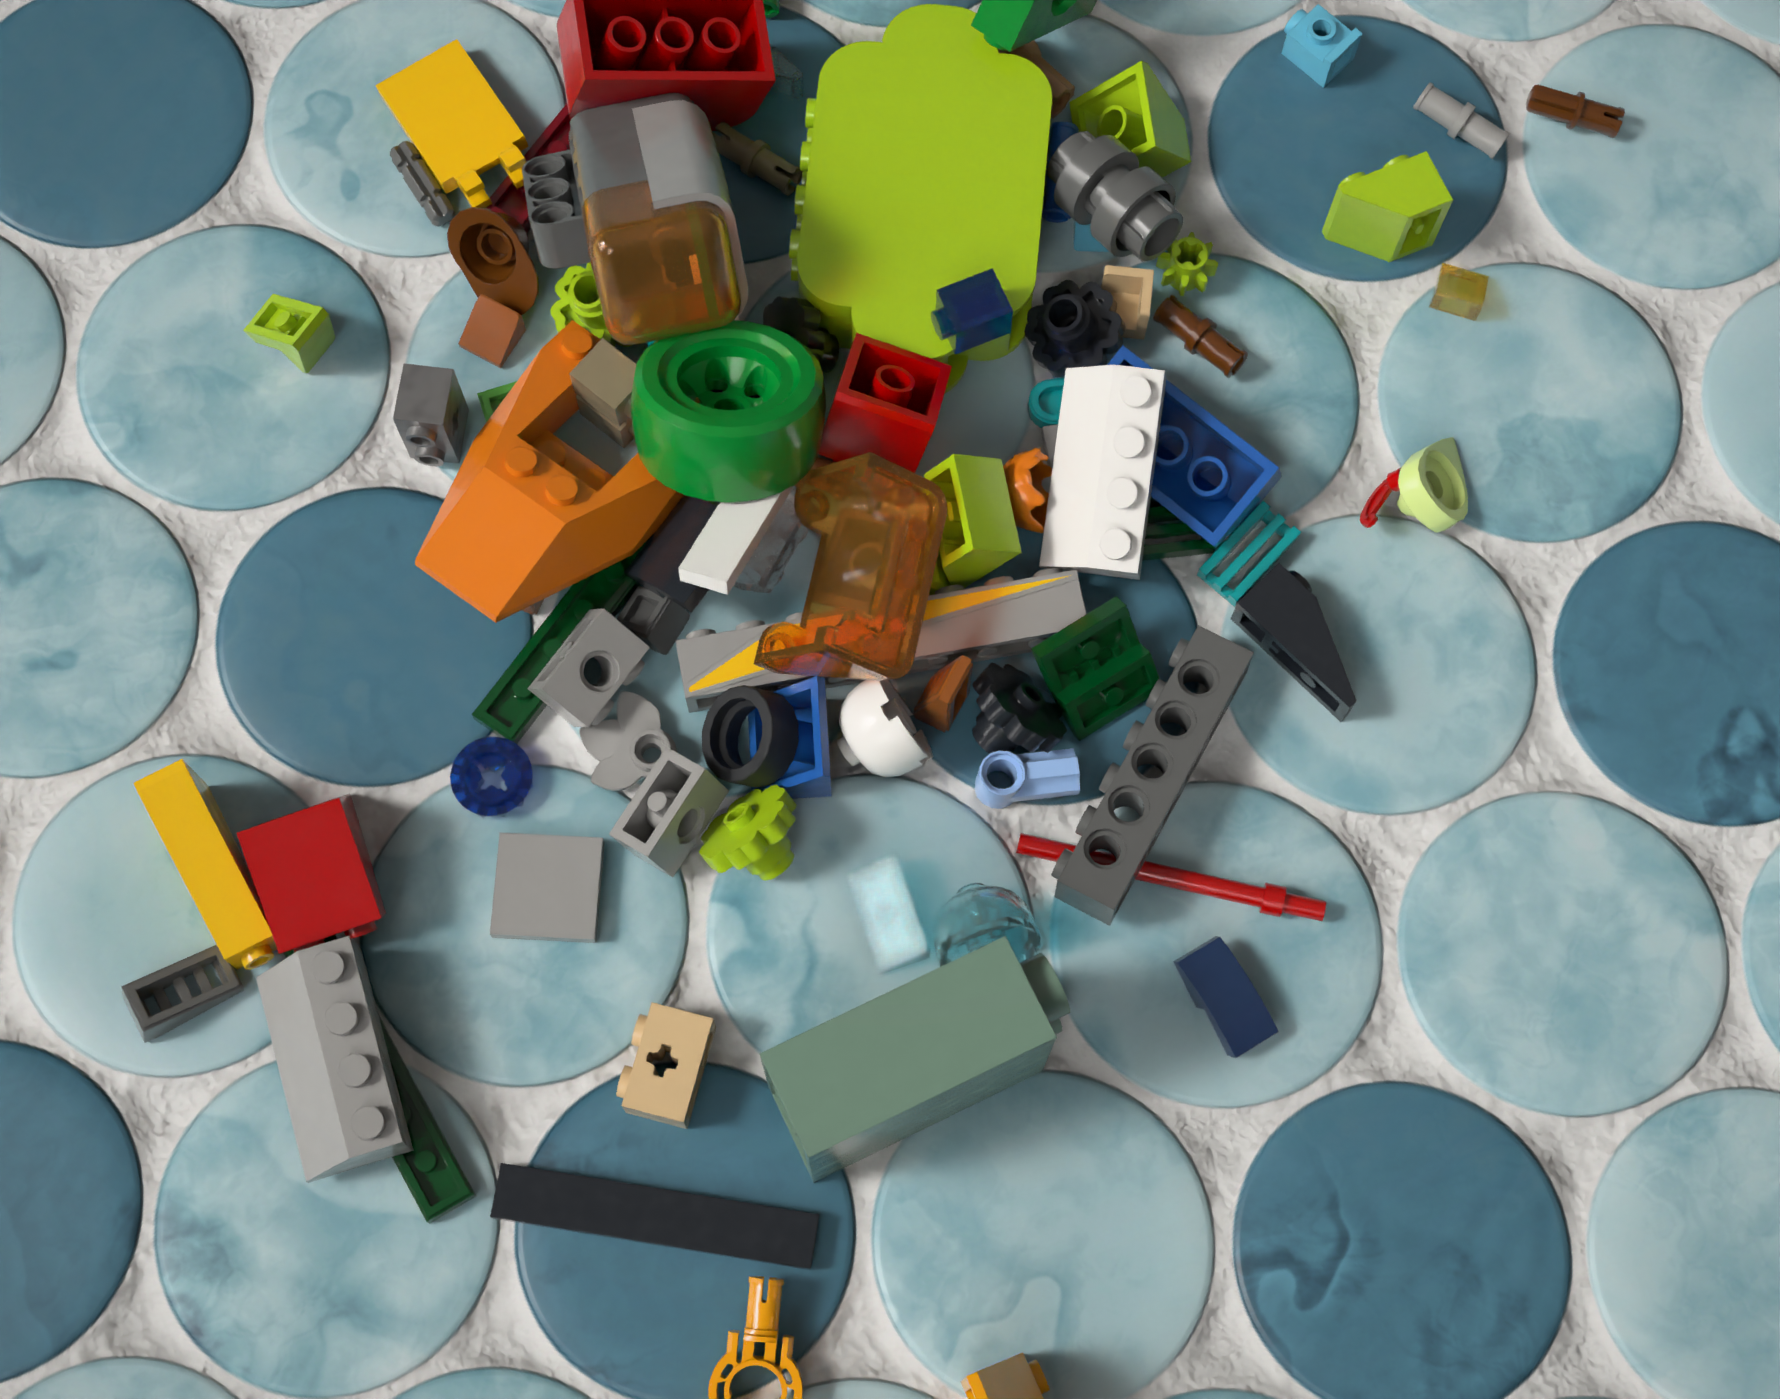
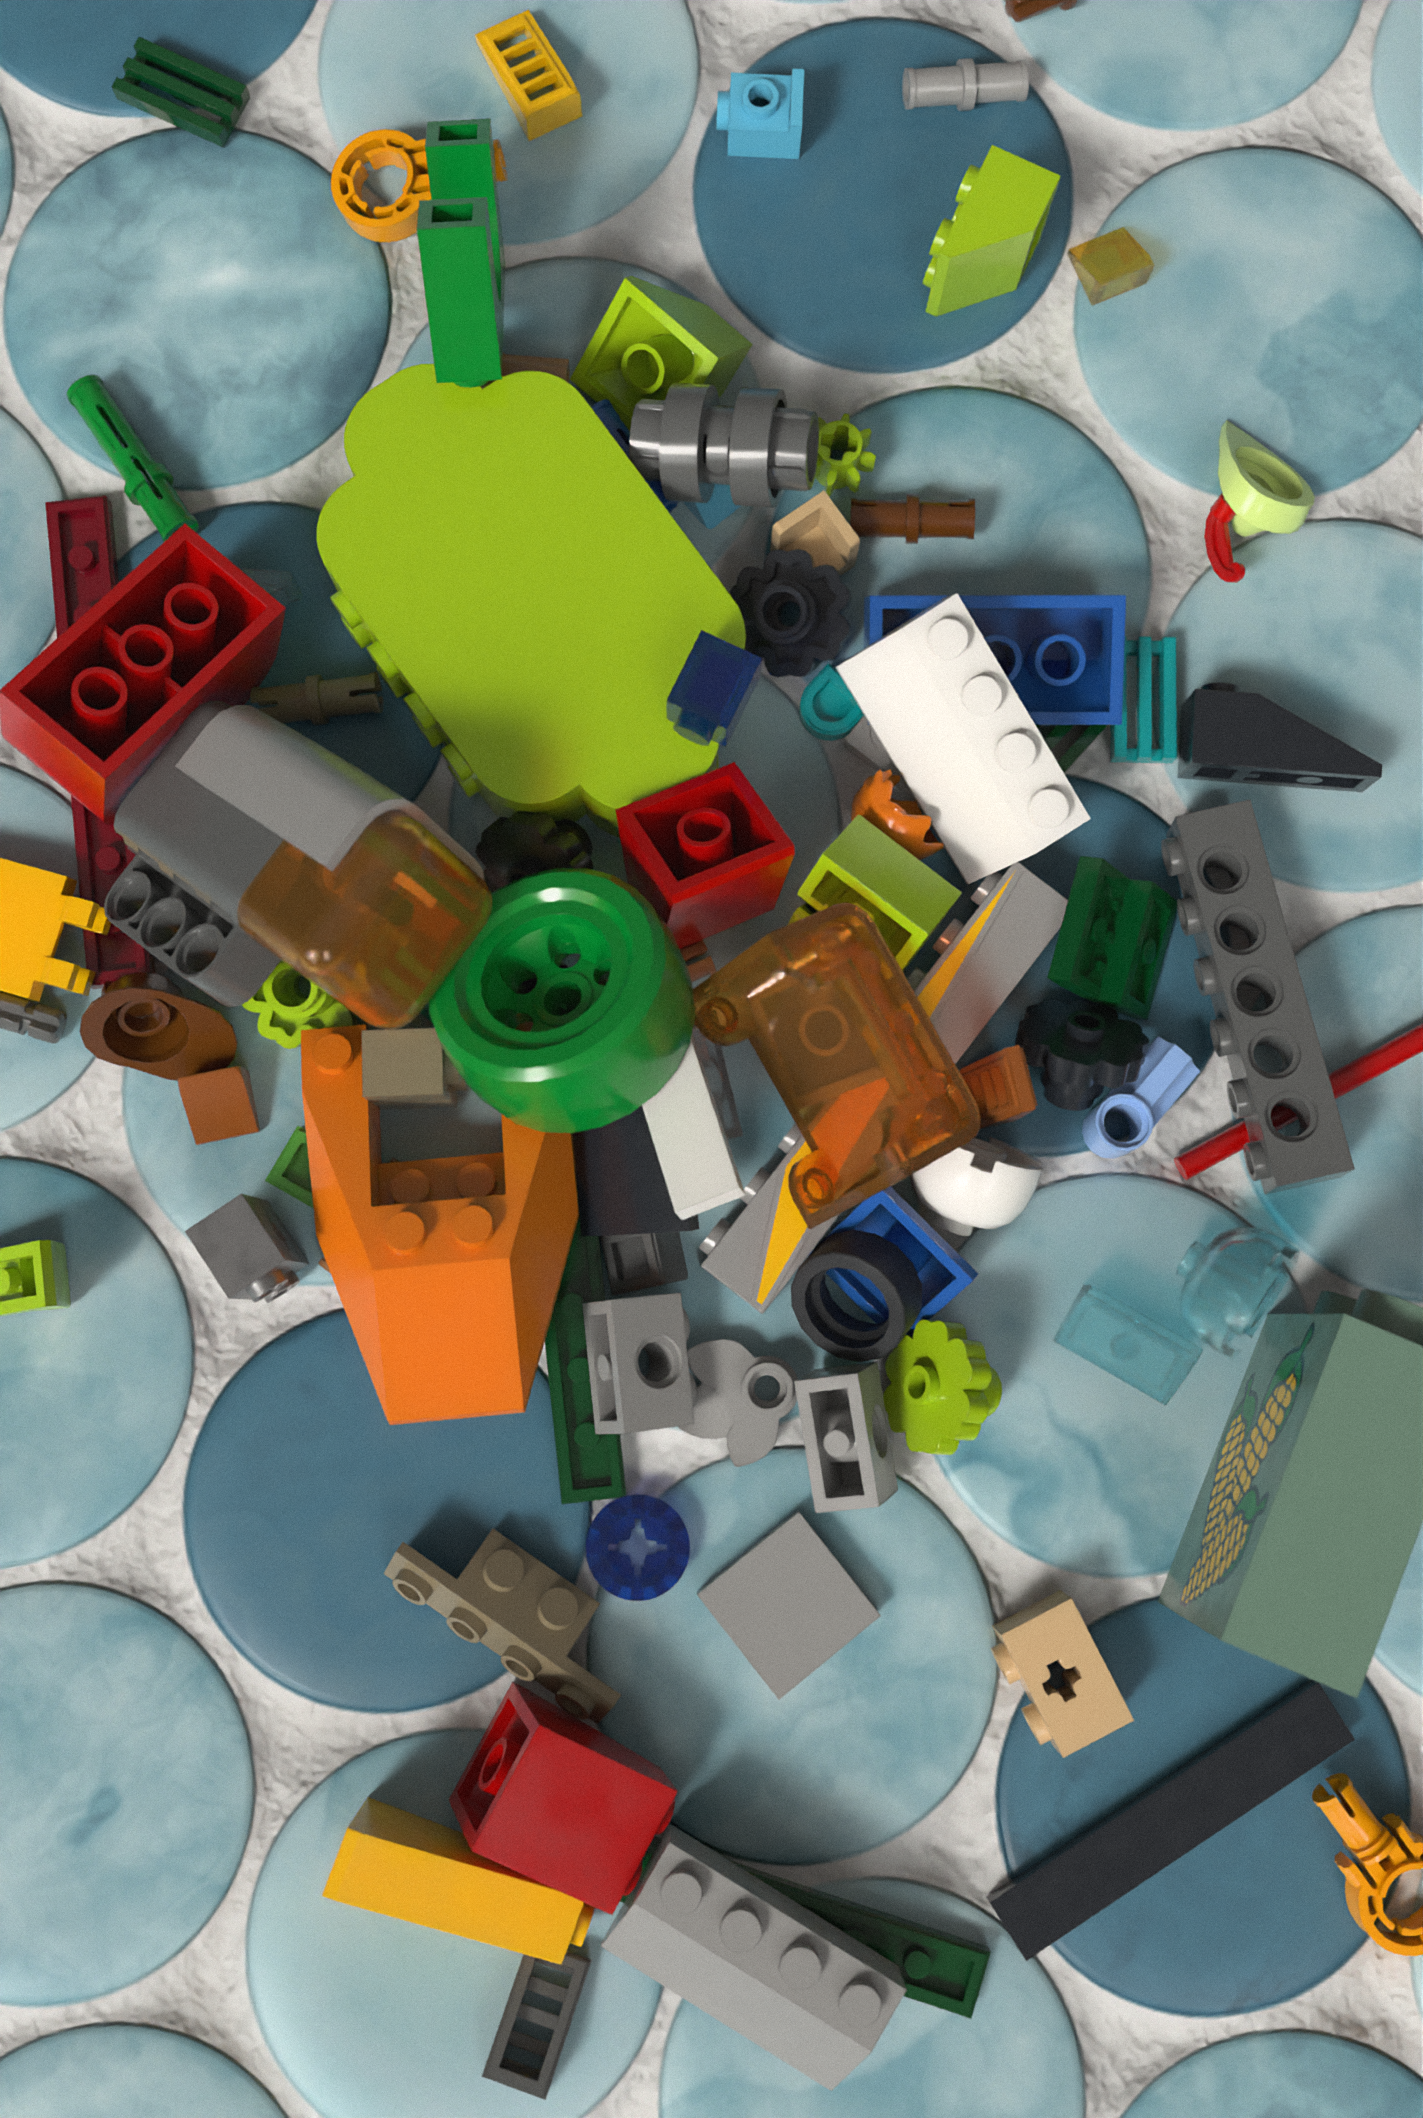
camera: 45 degrees left, 10 degrees up
none -> dark tan bracket [384,1529,621,1724]

